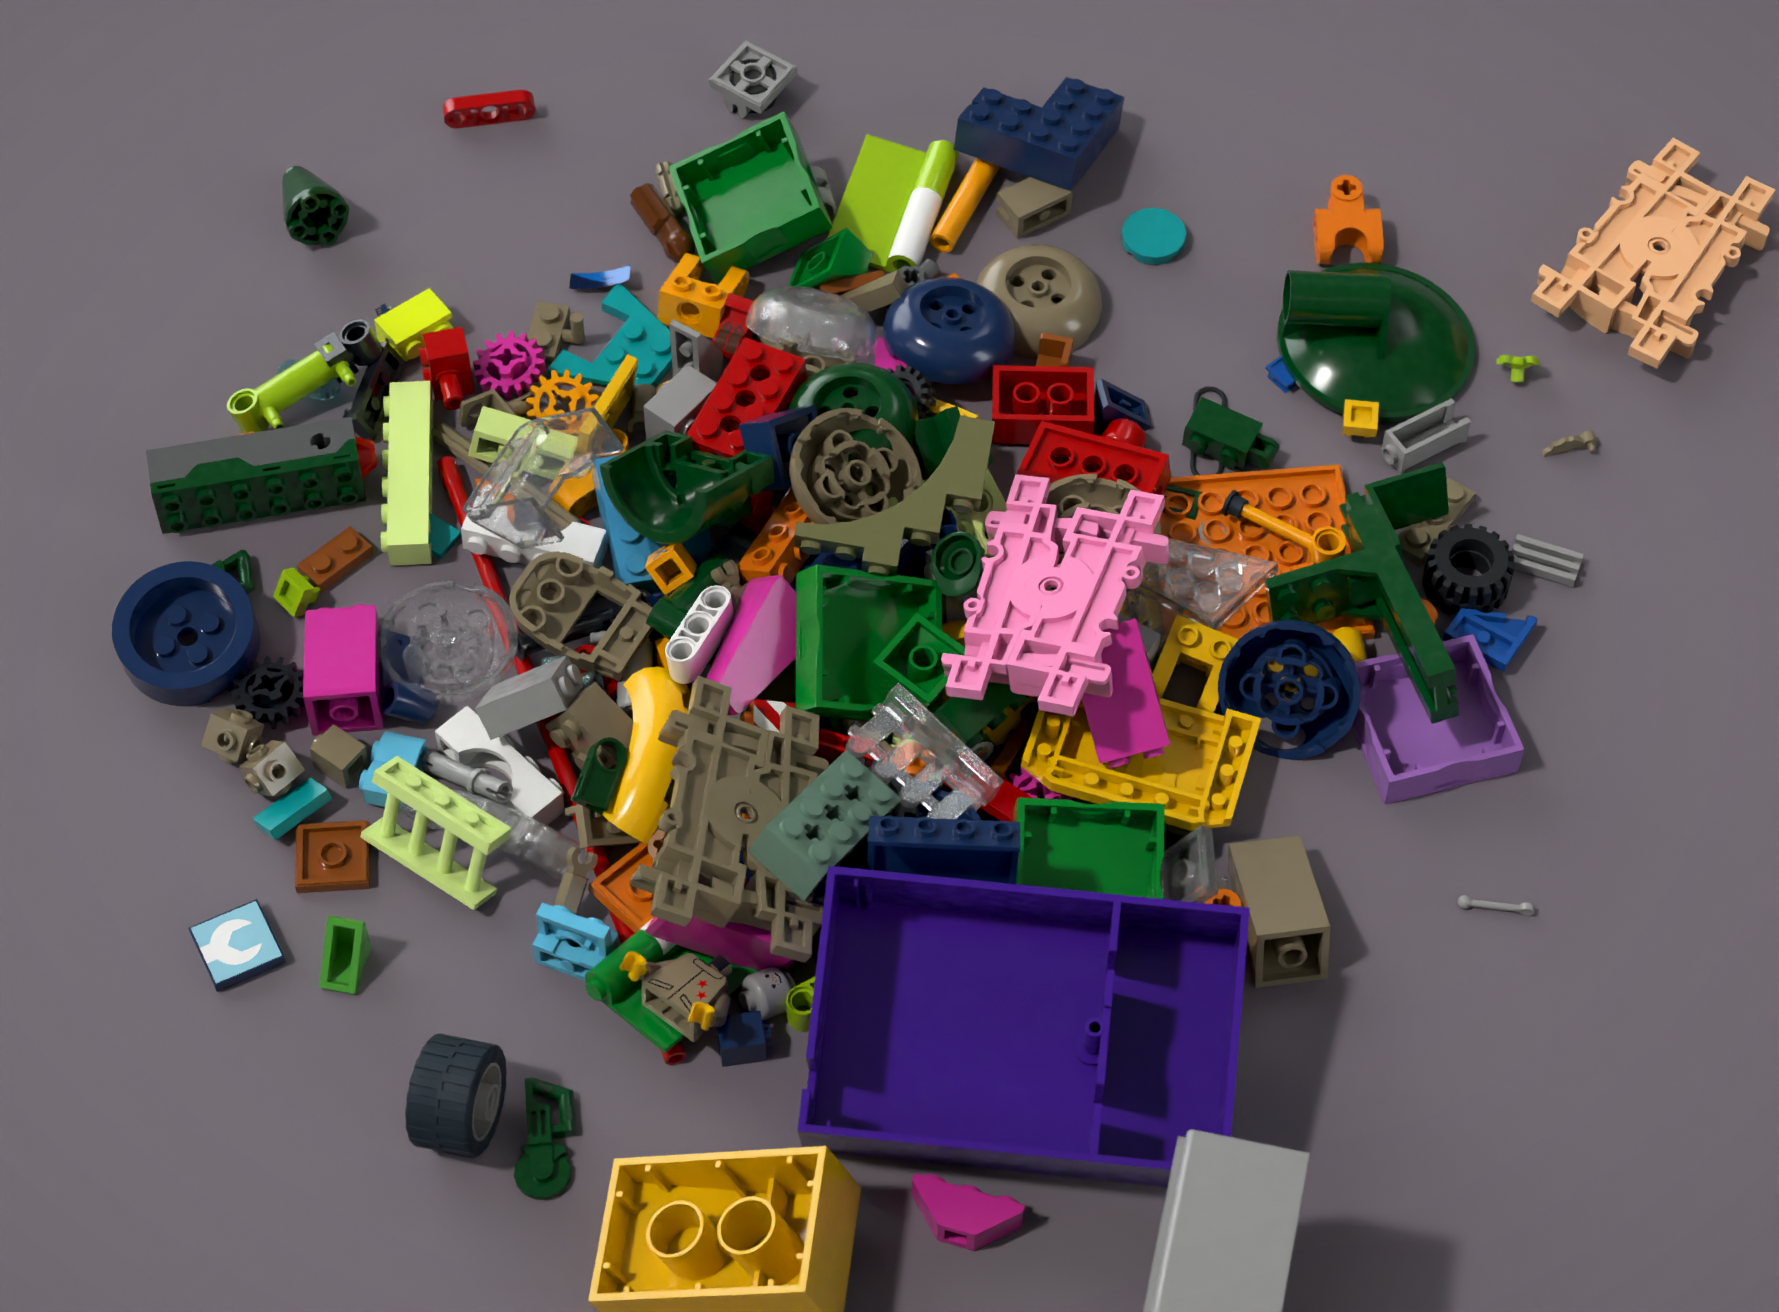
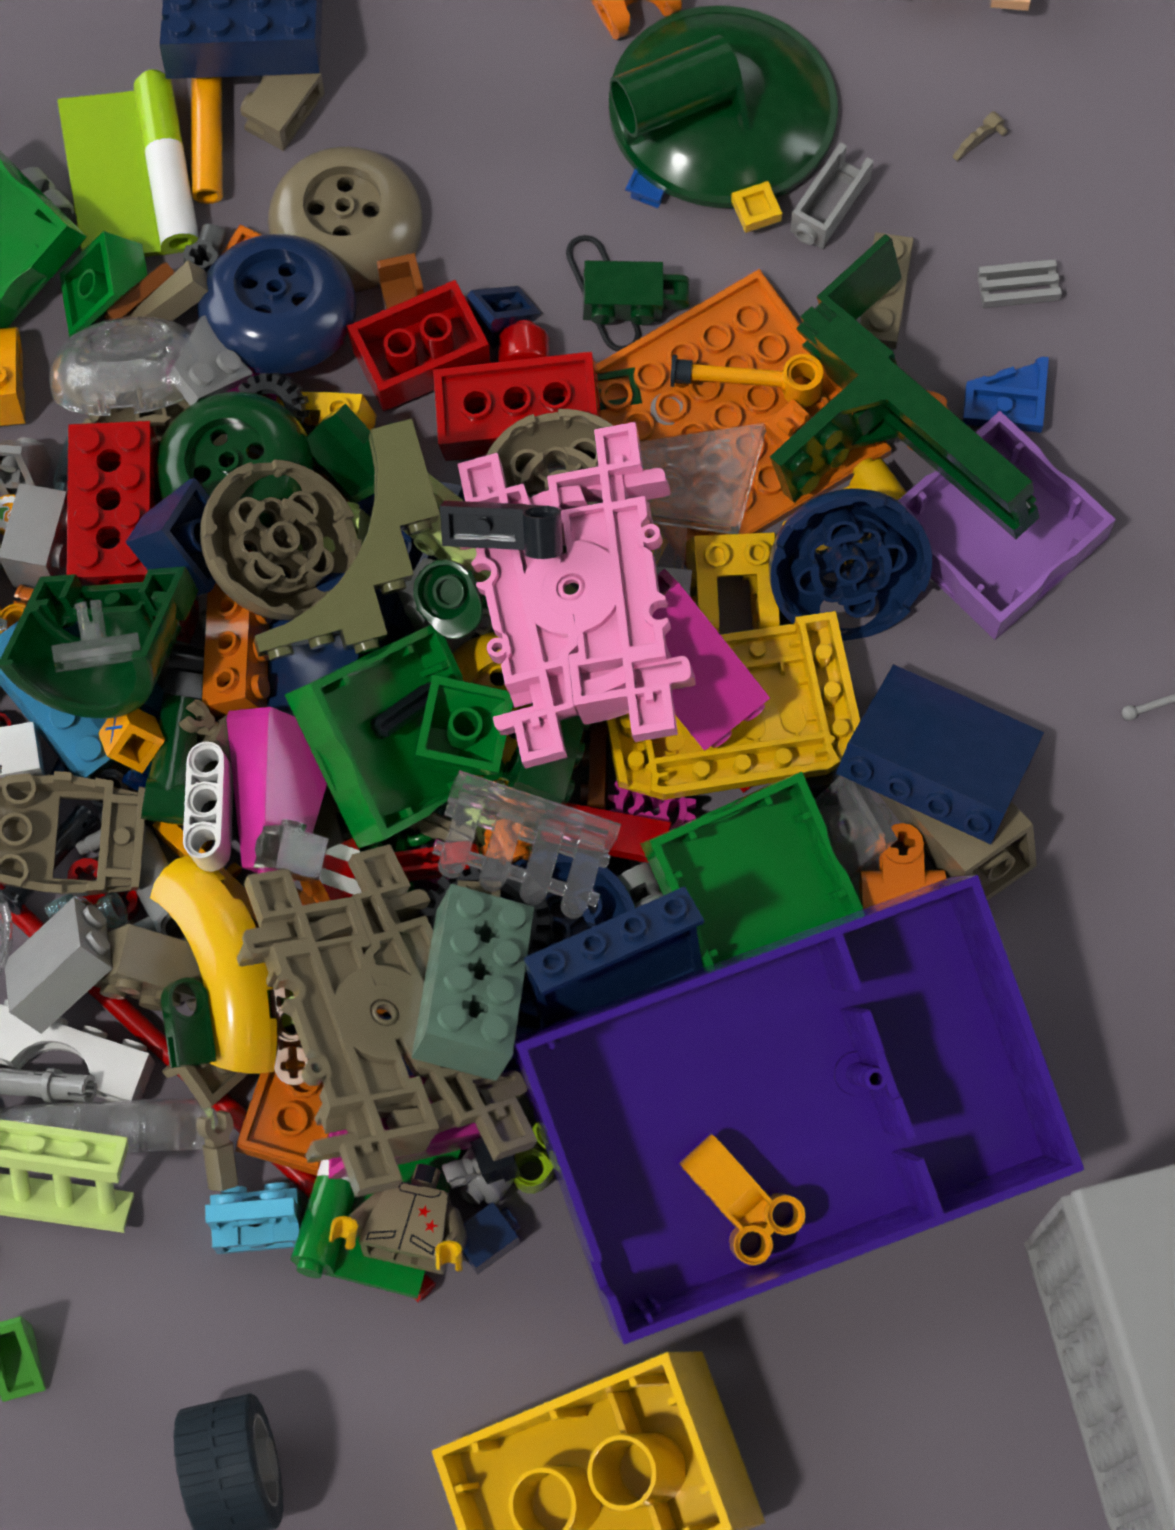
camera: 25 degrees left, 15 degrees up
dark green piece [514,1077,576,1200] -> none
red leg [712,293,761,360] -> none
dark pink slope [912,1173,1025,1251] -> none
teal tile [1121,208,1186,265] -> none
black tyre [1422,524,1515,615] -> none
lime plant [1497,355,1540,382] -> none
none -> clear tile [52,600,140,672]
none -> light grey wing [167,315,253,406]
none -> clear smoke brick [253,819,328,881]
none -> black axle [370,682,431,739]
none -> black plate [440,500,563,559]
none -> piece [442,1137,522,1189]
none -> light orange piece [679,1134,805,1265]
none -> dark blue panel [836,664,1044,845]

